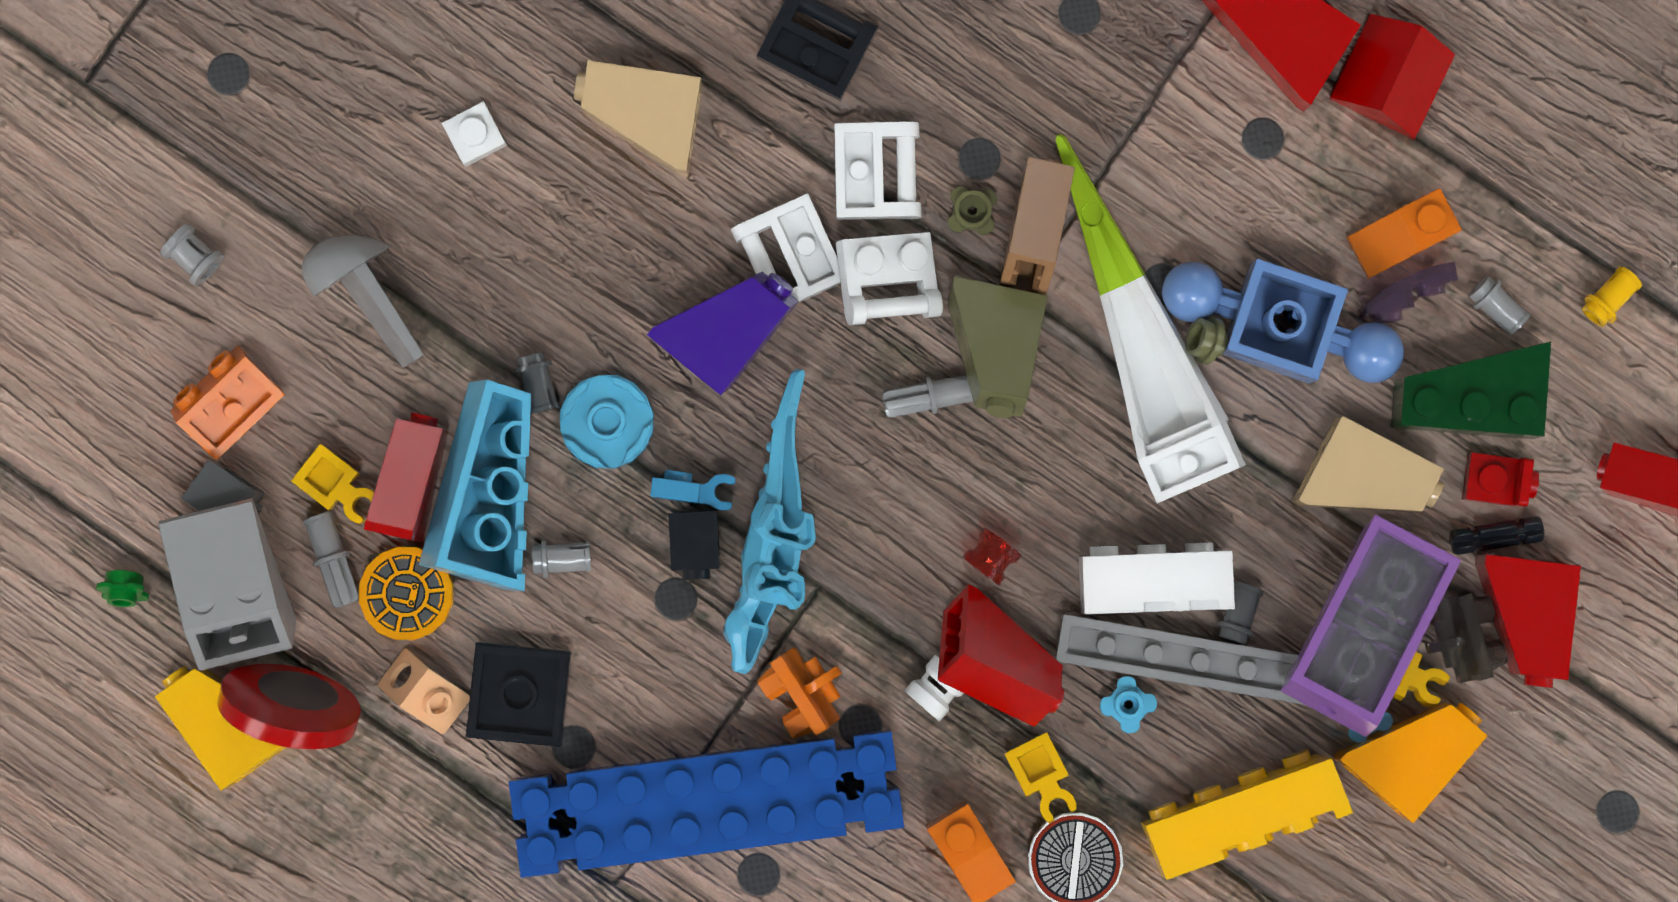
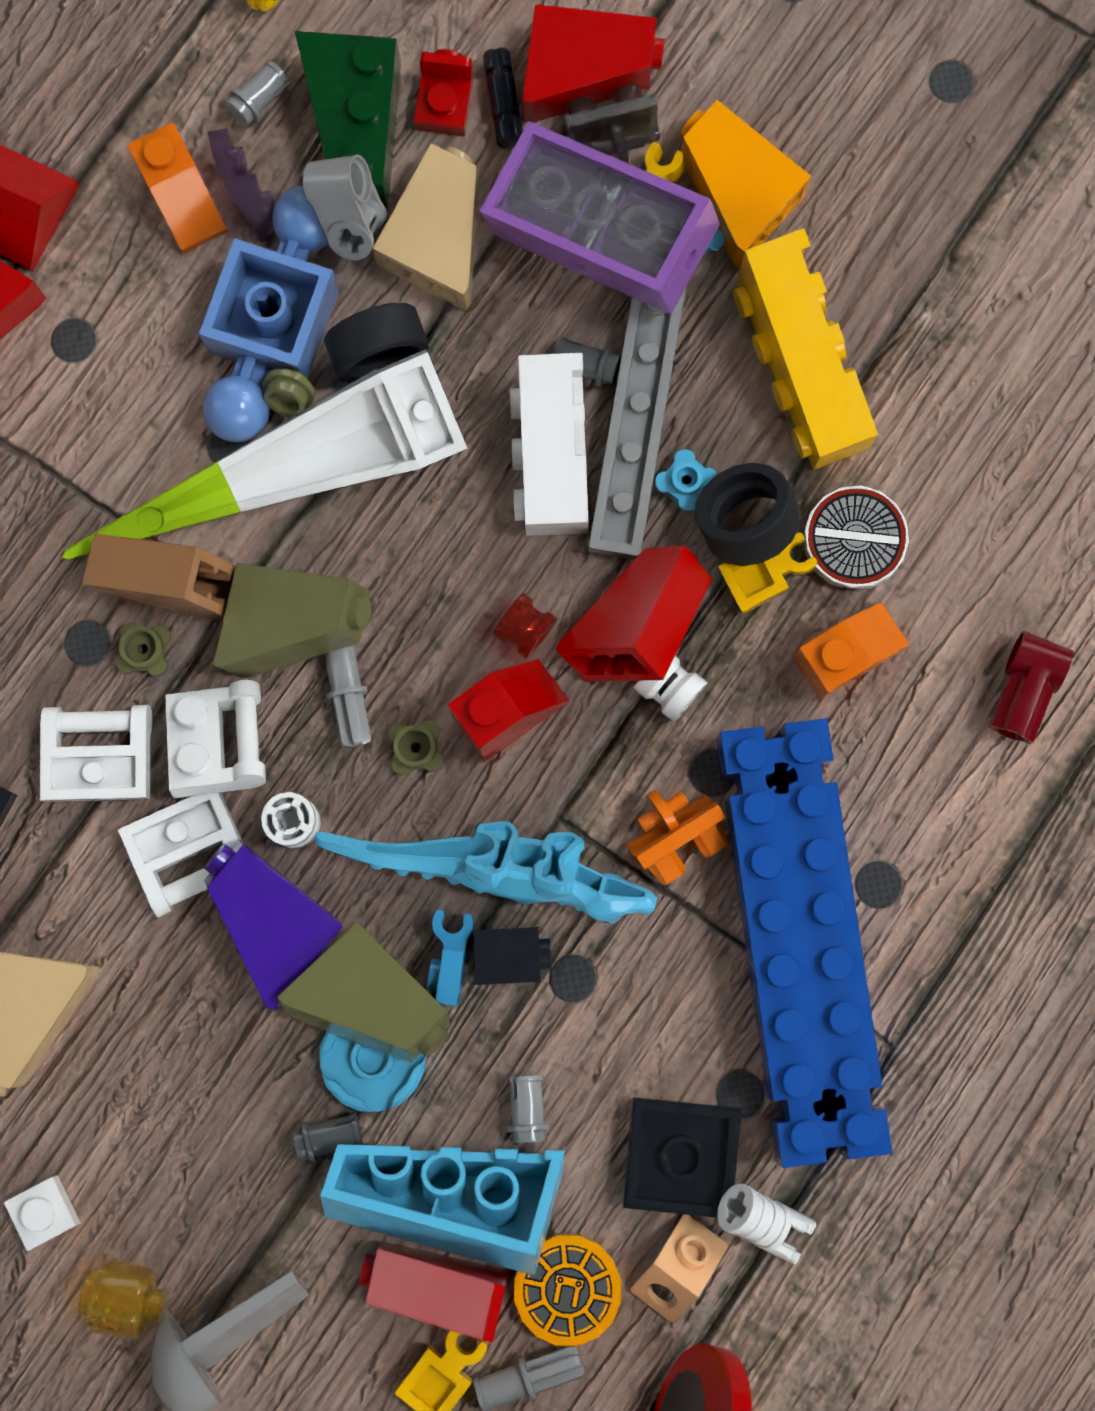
camera: 80 degrees left, 5 degrees down
none -> clear yellow head [79,1260,165,1339]
none -> white wheel [261,792,321,849]
none -> olive slope [277,922,450,1063]
none -> light grey piece [303,155,387,260]
none -> black tyre [324,303,429,383]
none -> olive plate [388,720,444,775]
none -> red slope [447,659,570,763]
none -> black tyre [695,462,800,566]
none -> white hinge [717,1183,816,1265]

